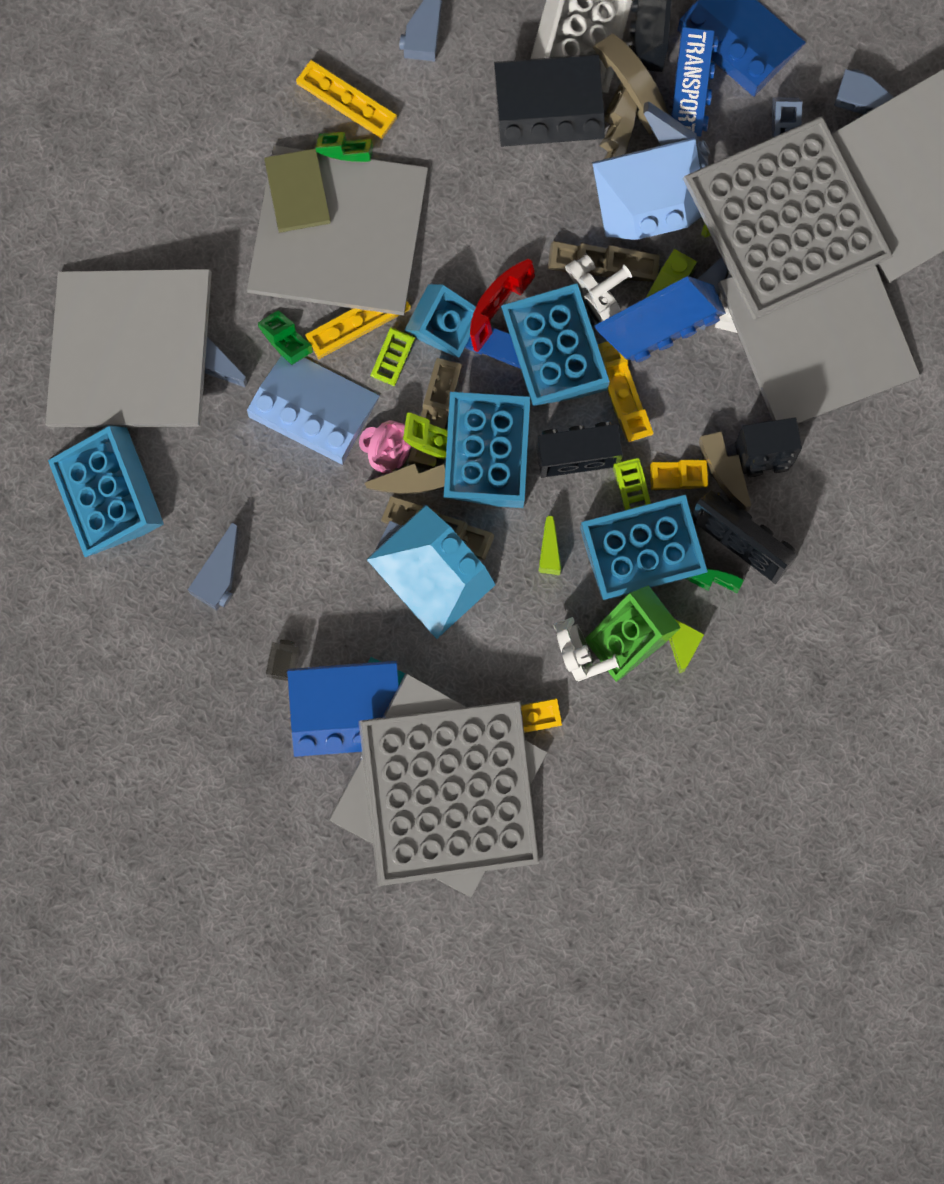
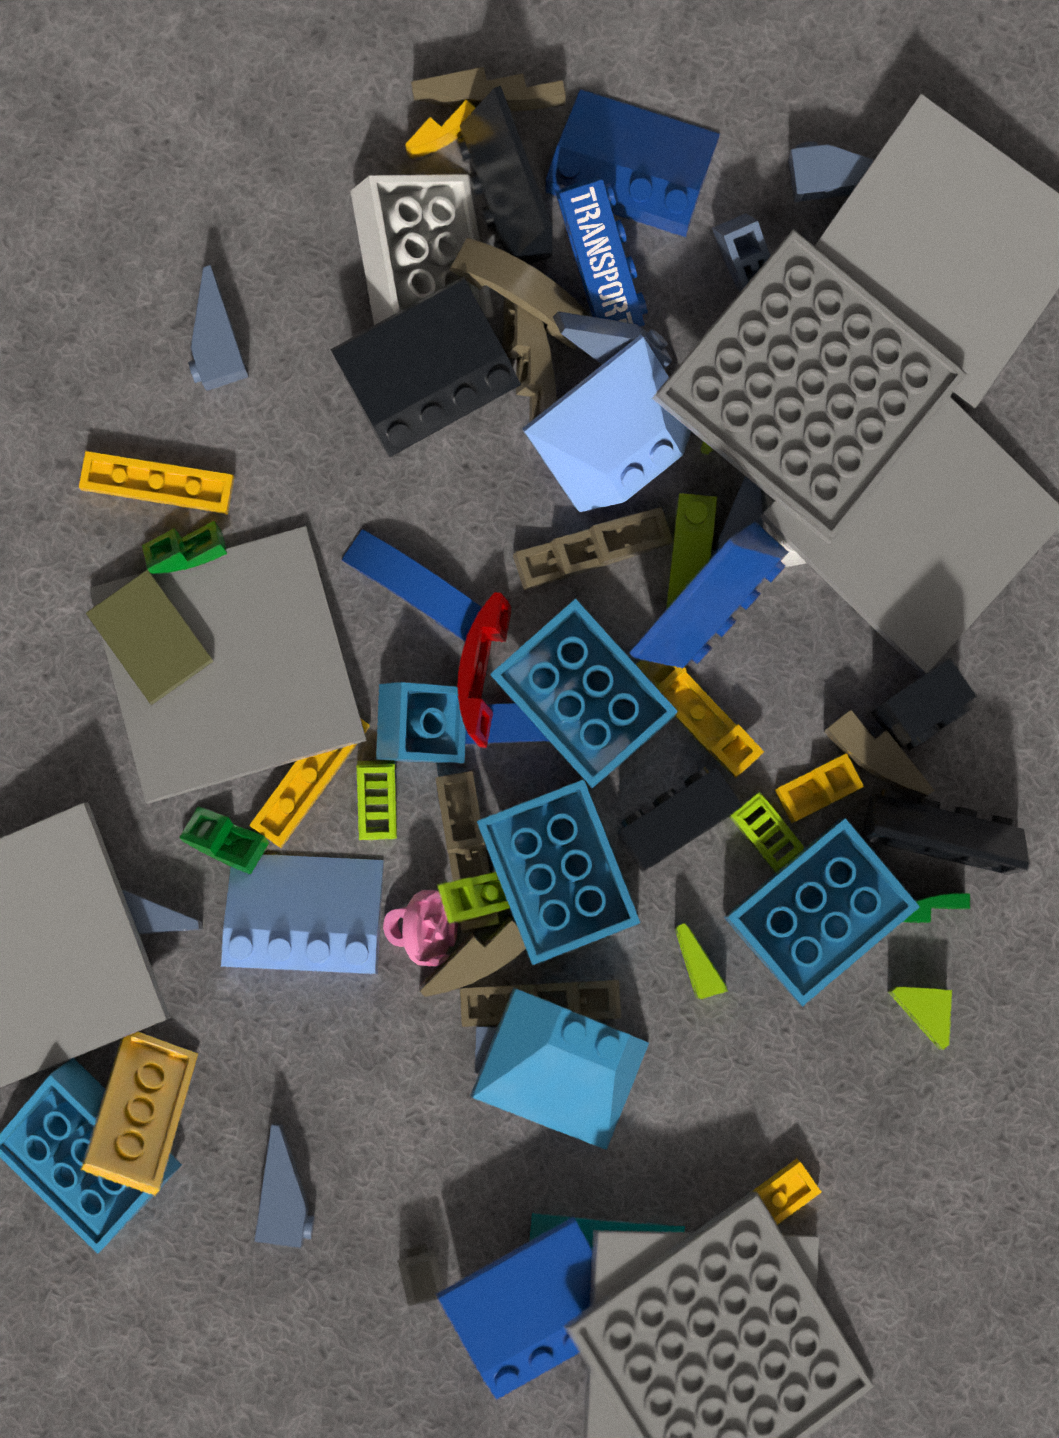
camera: 20 degrees left, 5 degrees up
white piece [553,617,621,681] -> none
white piece [565,254,632,325] -> none
bright green slope [585,585,681,682] -> none
none -> yellow plate [81,1032,198,1195]
none -> blue slope [342,529,482,641]

